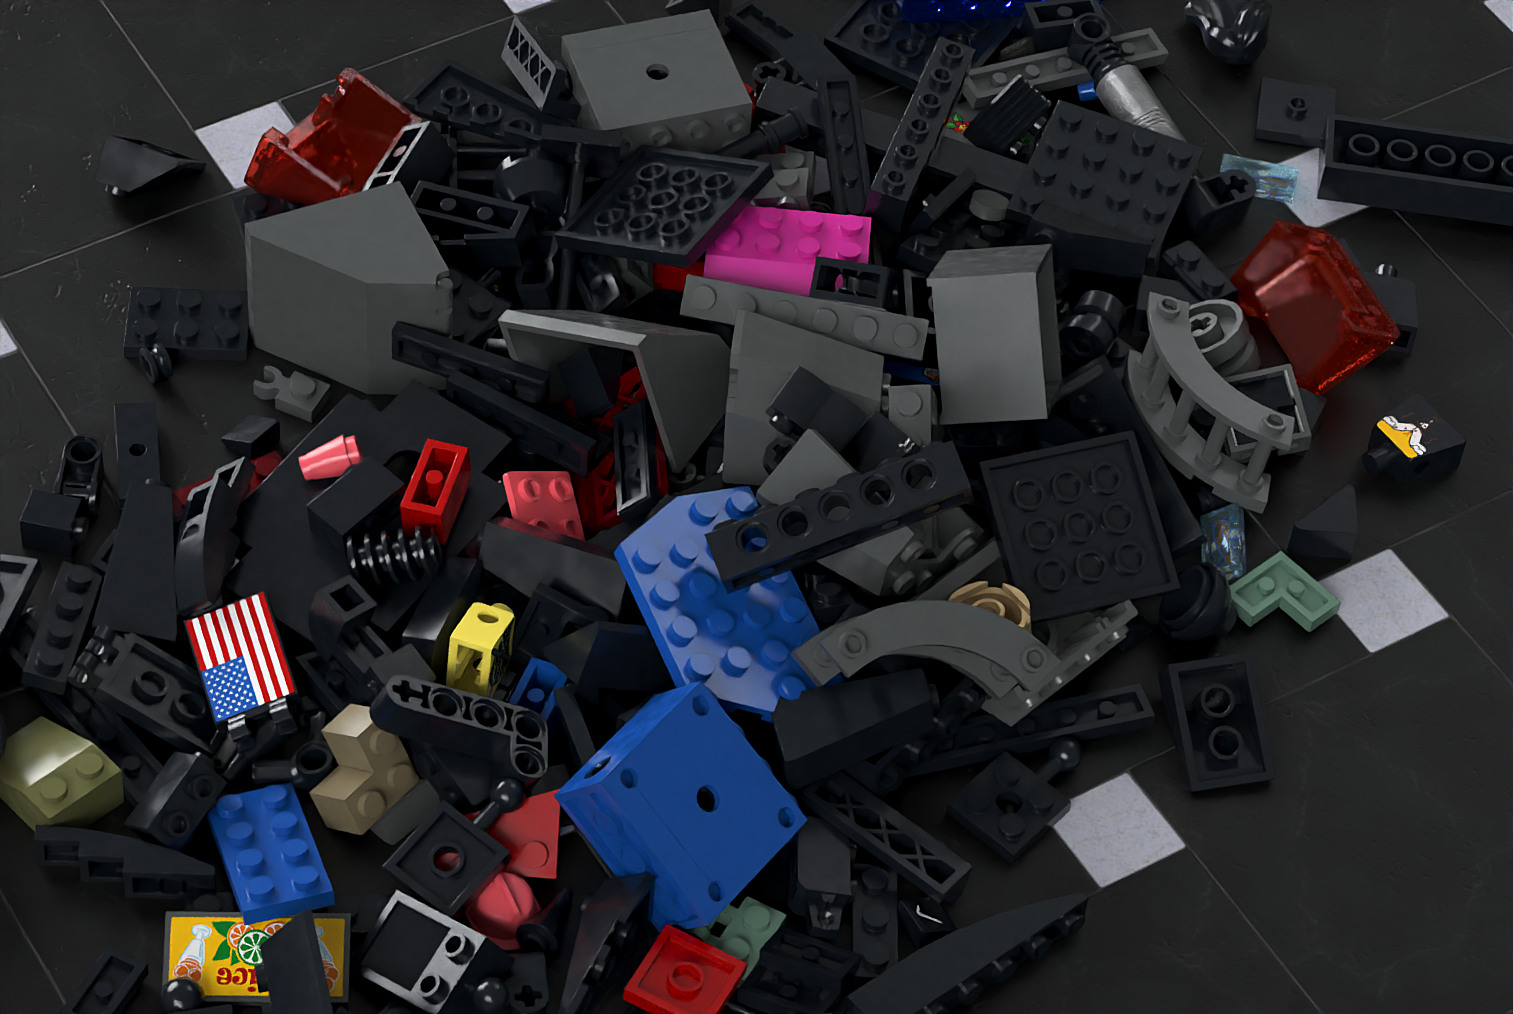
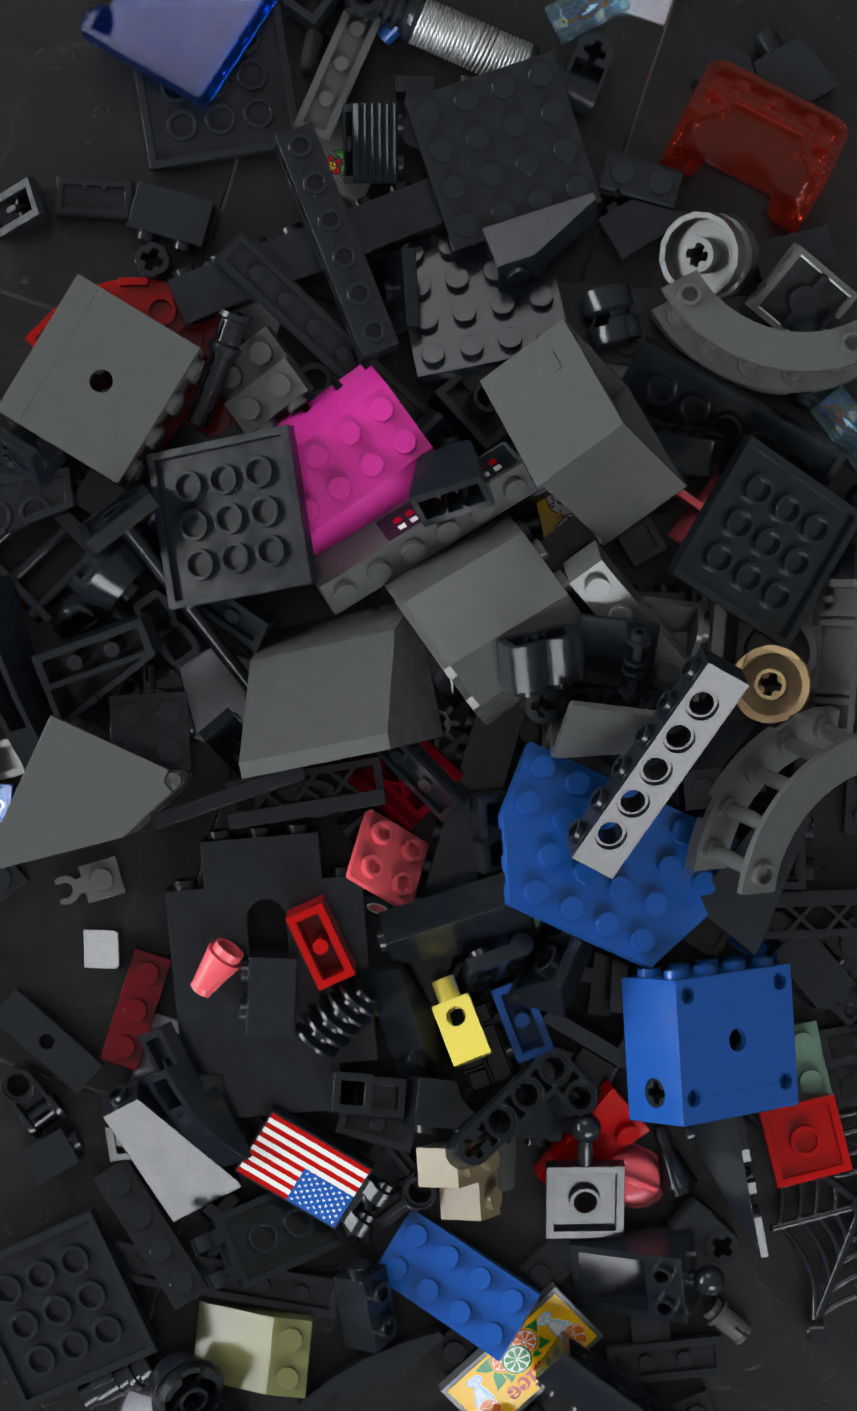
camera: 35 degrees left, 40 degrees up
dark grey tile [969,189,1009,222] -> none

